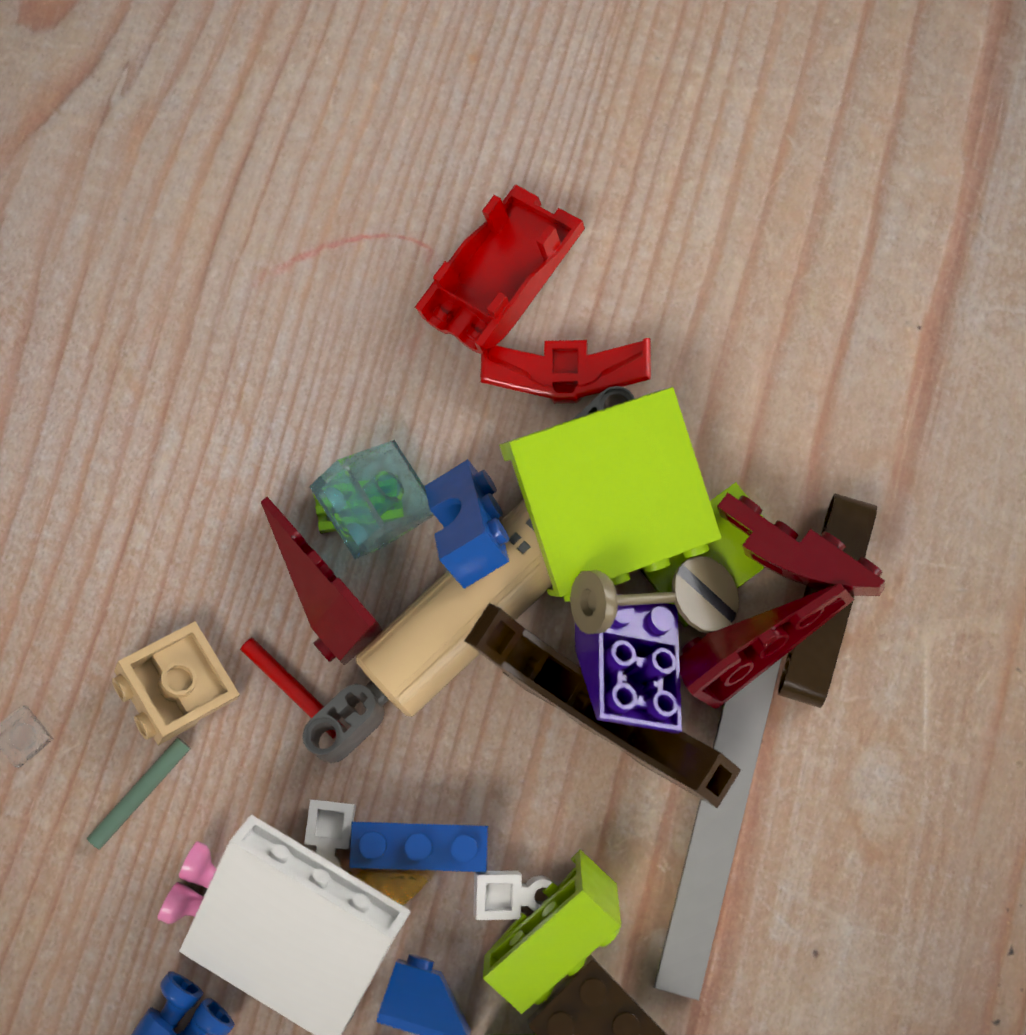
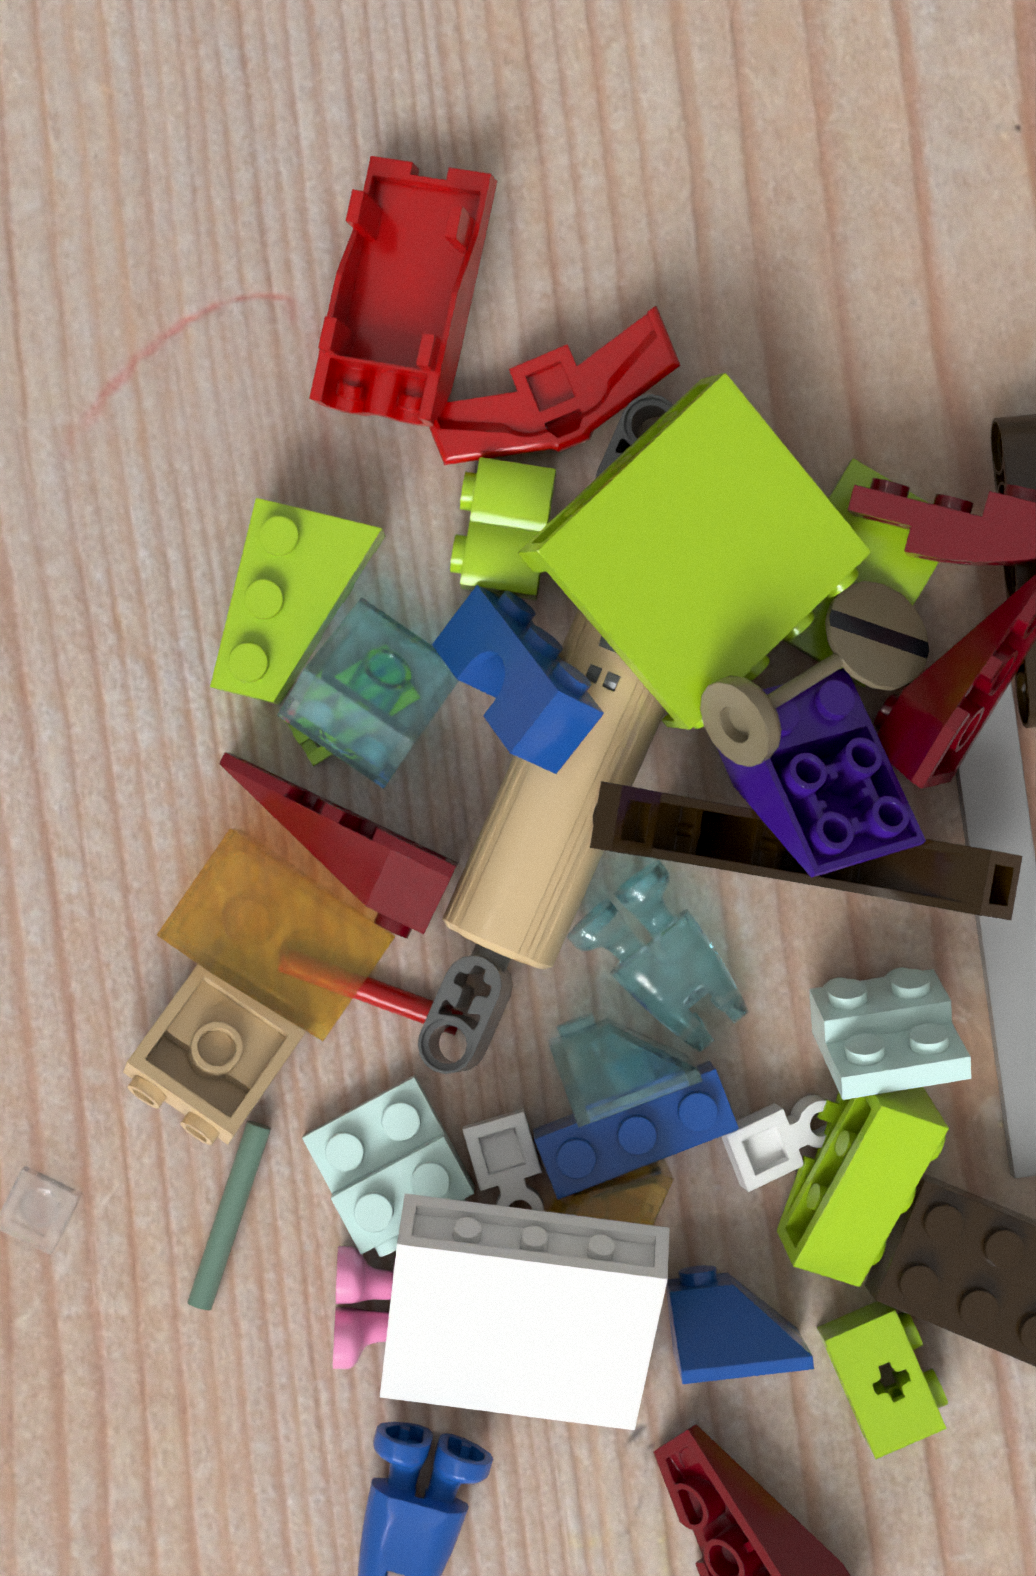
camera: 30 degrees left, 10 degrees up
none -> clear yellow slope [157,828,396,1041]
none -> lime wedge [210,498,386,705]
none -> light aqua plate [302,1075,475,1257]
none -> lime brick [450,457,556,600]
none -> clear light blue slope [548,1013,702,1128]
none -> clear light blue piece [567,860,749,1052]
none -> light aqua plate [809,967,971,1100]

